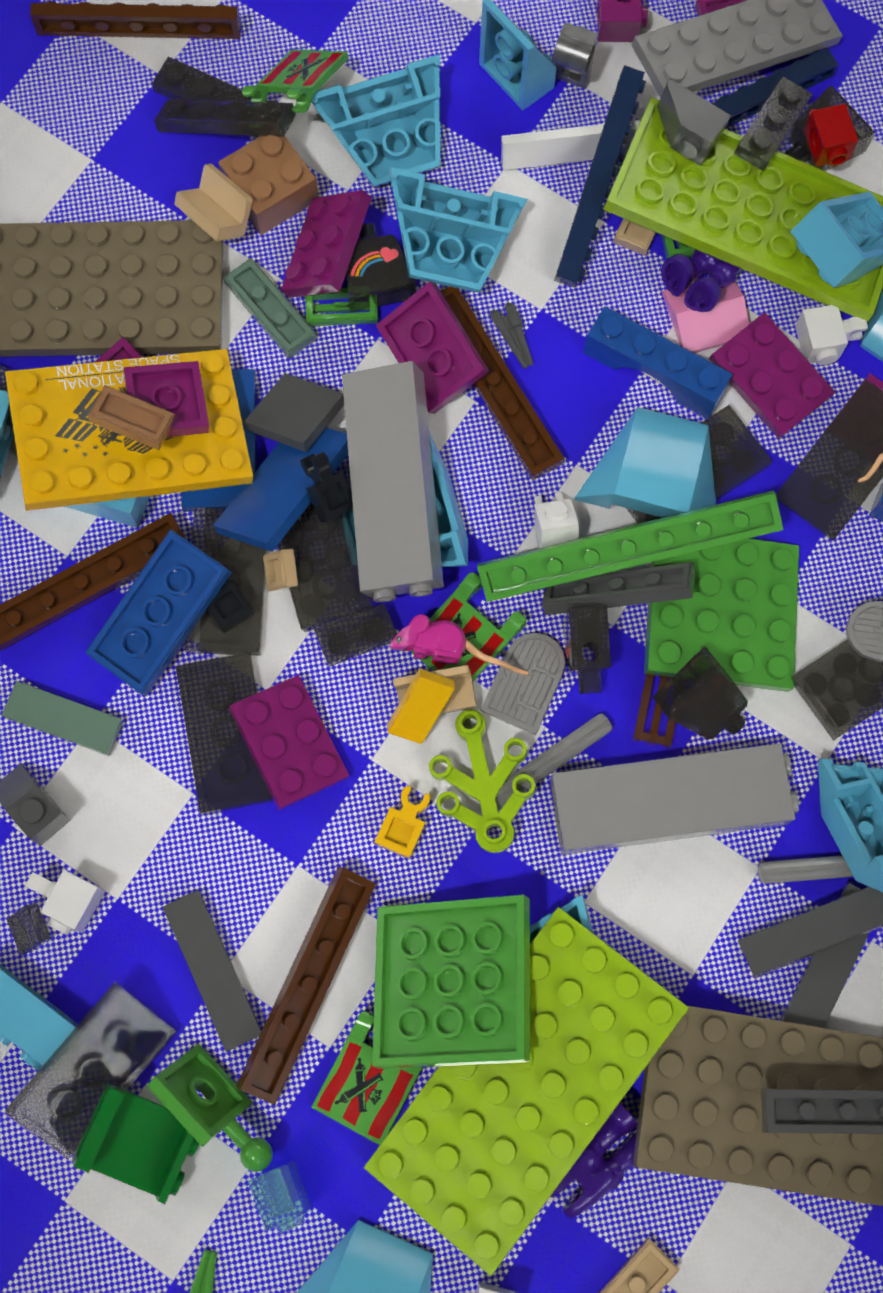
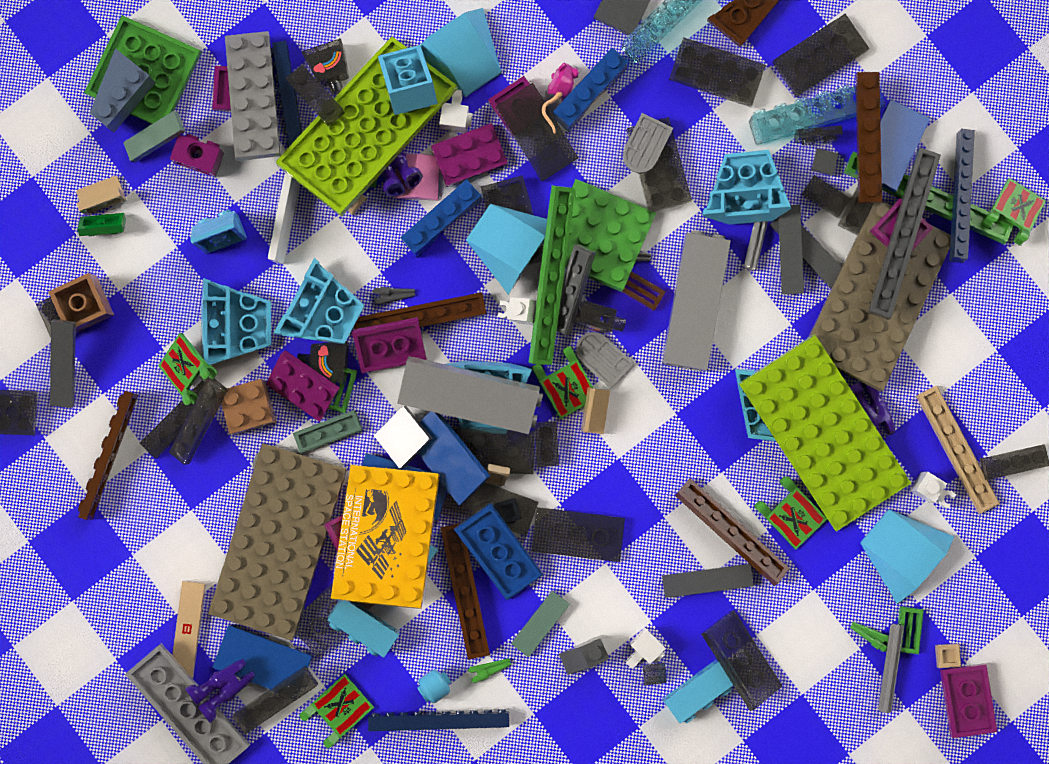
camera: 70 degrees left, 10 degrees up
green panel [72,1083,199,1204] -> none
medium nougat tile [88,385,175,450] -> none
magenta plate [123,361,209,437] -> none
bright green plate [147,1044,273,1172] -> none
tan panel [174,163,252,241] -> none
magenta plate [229,675,349,811] -> none
clear light blue brick [248,1160,311,1234] -> none
black plate [300,452,353,523] -> none
bright green plate [372,895,530,1069] -> none
yellow plate [374,785,430,859] -> none
yellow tile [387,668,455,744] -> none
dark pink animal [390,614,529,675] -> none
lime plant [429,709,536,853] -> none
light grey axle [495,713,613,810] -> none
flat silver plate [552,22,598,88] -> none
dark blue piece [554,65,646,288] -> none
clear smoke torso [653,646,748,739] -> none
dark grey slope [657,79,731,166] -> none
red brick [804,103,858,167] -> none

